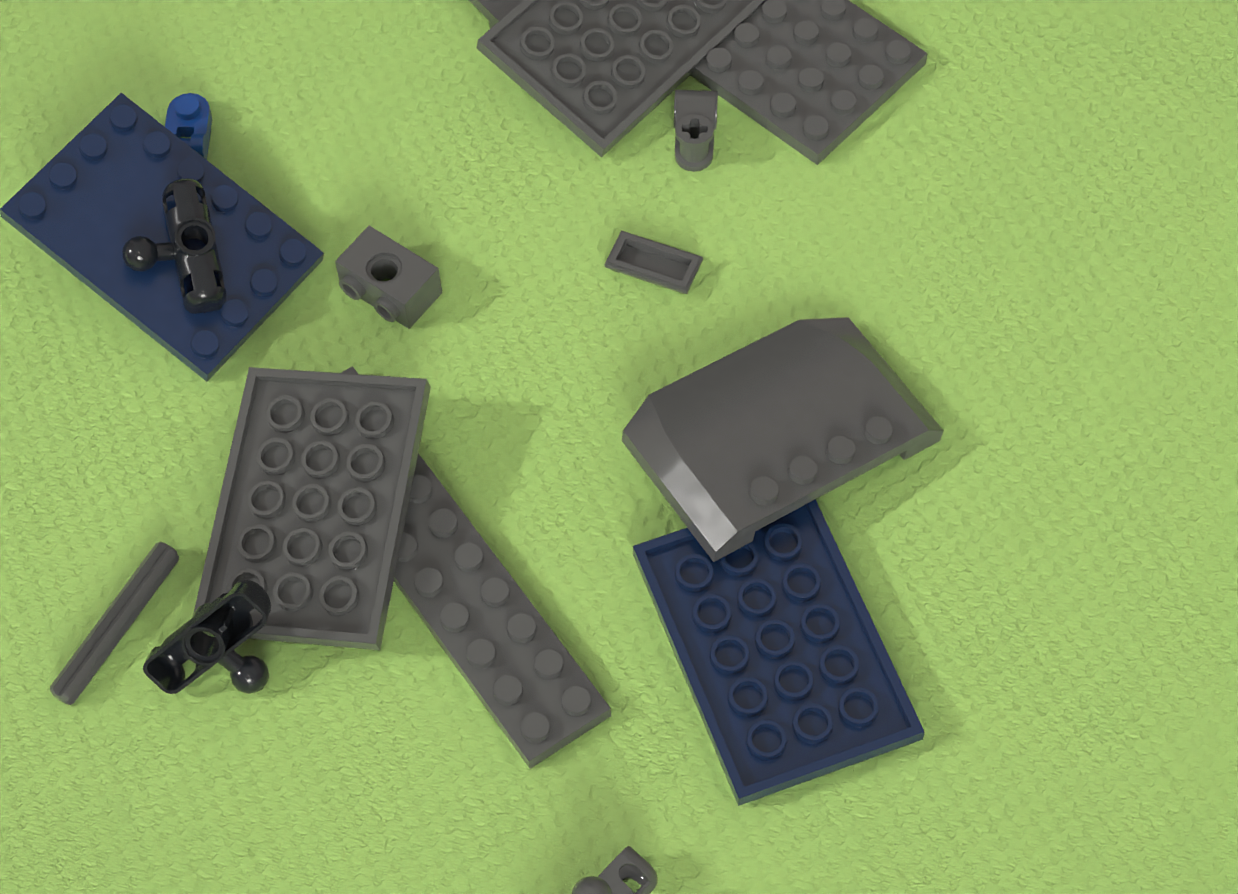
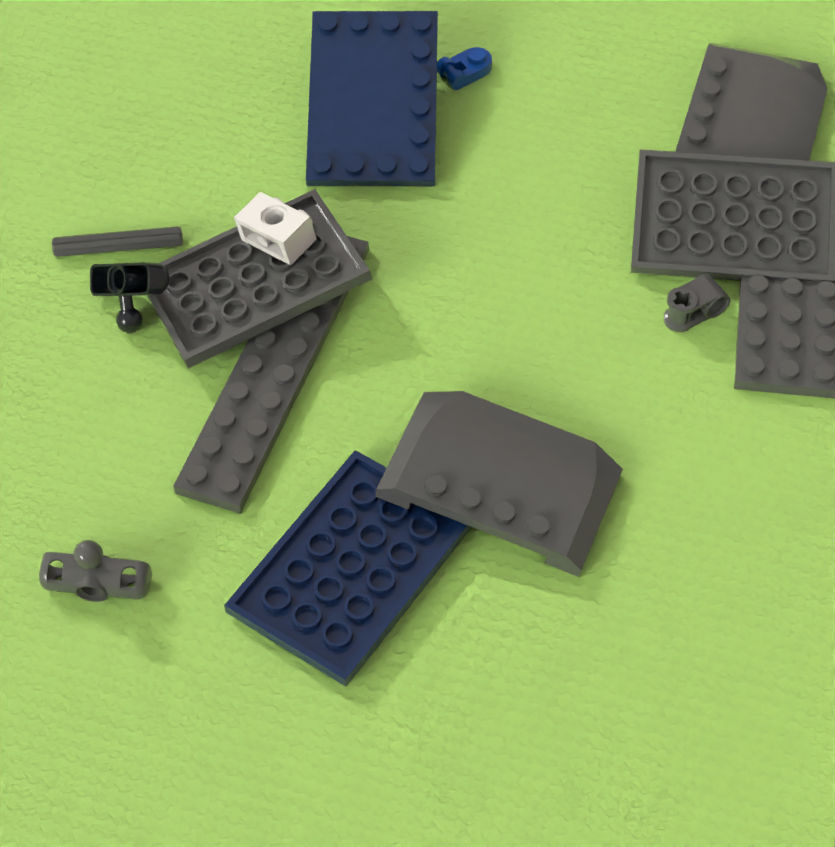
camera: 55 degrees right, 5 degrees down
black piece [122,178,227,314] -> none
dark grey brick [335,226,442,329] -> none
dark grey tile [604,230,703,294] -> none
none -> white brick [234,192,317,265]

